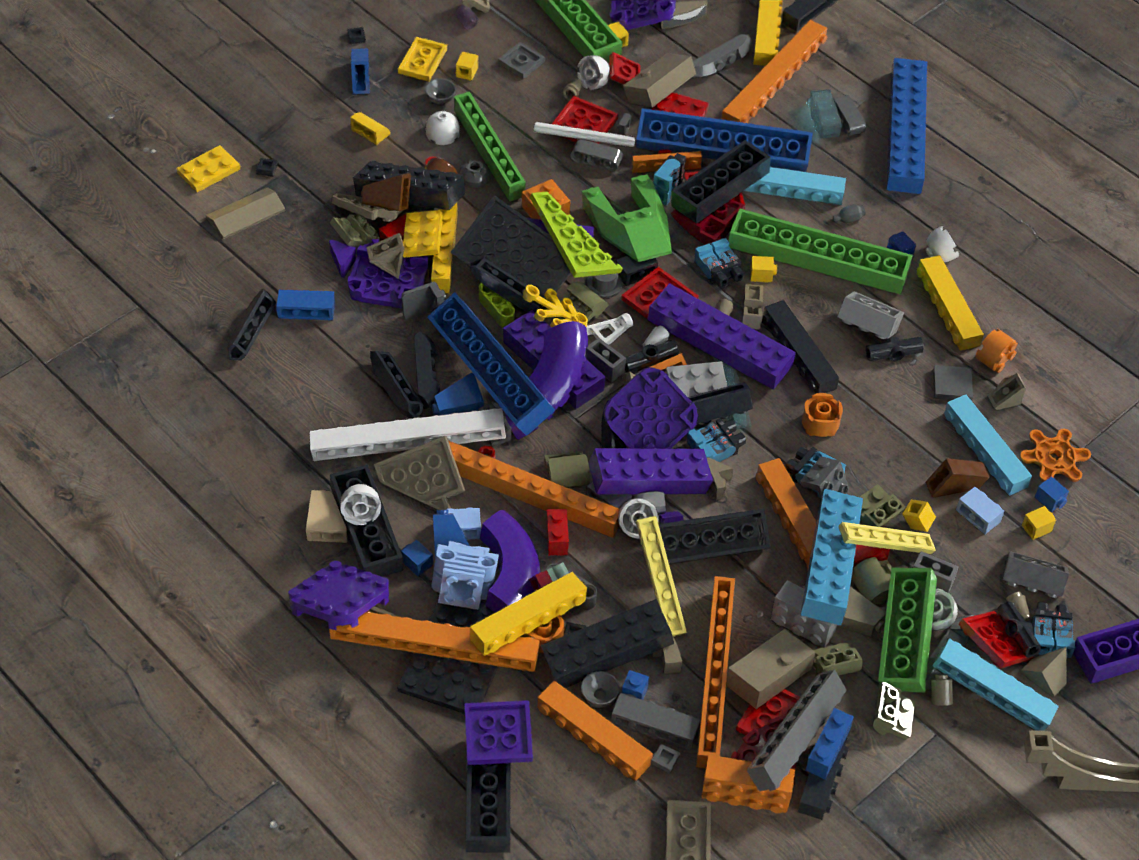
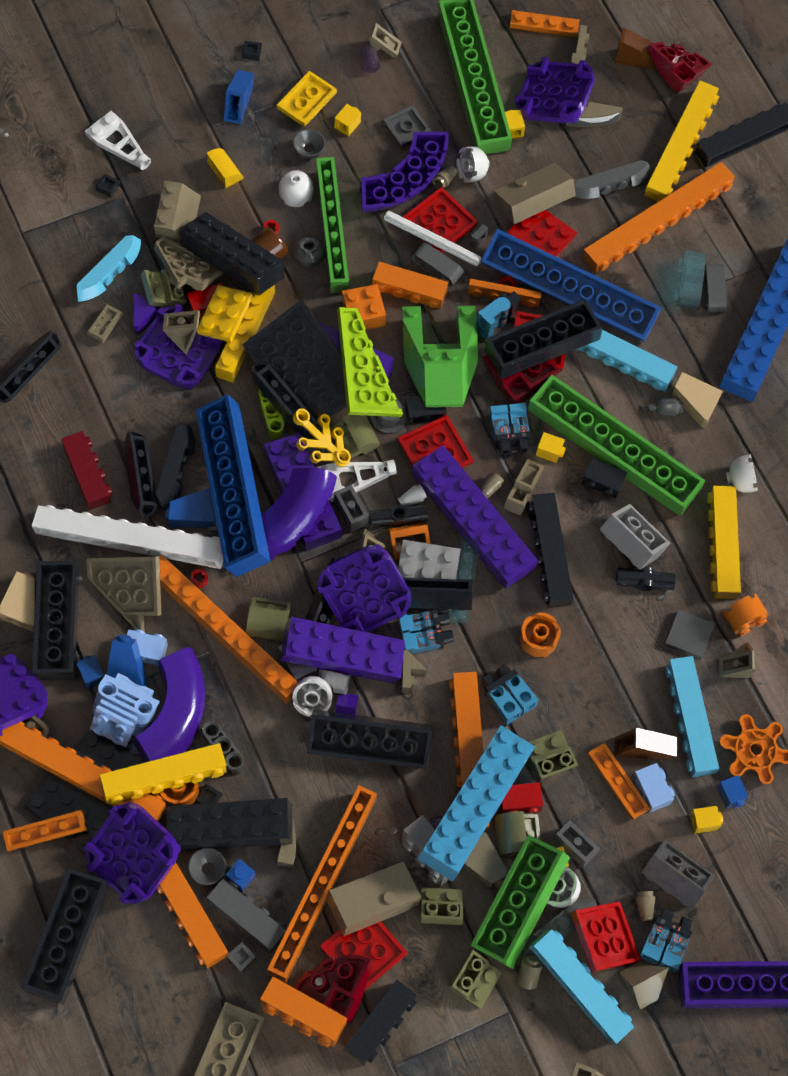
camera: 15 degrees right, 15 degrees up
yellow plate [177,145,241,193] -> none
dark tan slope [205,187,285,240] -> none
blue brick [277,290,335,320] -> none
white cylinder [340,484,381,525] -> none
reddish brown slope [361,173,411,211] -> none
dark grey bracket [401,281,446,320] -> none
dark purple plate [465,700,533,765] -> none
leg [529,562,569,591] -> none
red brick [546,509,569,556] -> none
red tile [609,52,641,85] -> none
light yellow tile [636,516,687,637] -> none
dark grey brick [747,669,846,792] -> none
dark grey bracket [800,456,849,499] -> none
blue brick [806,708,854,779] -> none
light yellow tile [838,522,936,554] -> none
clear blue brick [887,231,916,257] -> none
yellow brick [902,499,936,532] -> none
black piece [997,601,1041,658] -> none
none -> orange plate [3,810,87,852]
none -> dark red brick [61,431,112,510]
none -> medium azure brick [77,235,141,302]
none -> dark purple plate [84,802,181,904]
none -> white plate [85,111,151,170]
none -> dark tan plate [87,304,123,343]
none -> dark tan slope [154,180,201,242]
none -> dark purple brick [361,132,449,212]
none -> orange brick [372,262,448,309]
none -> black brick [581,457,627,499]
none -> orange plate [587,742,650,821]
none -> tan slope [671,372,723,428]

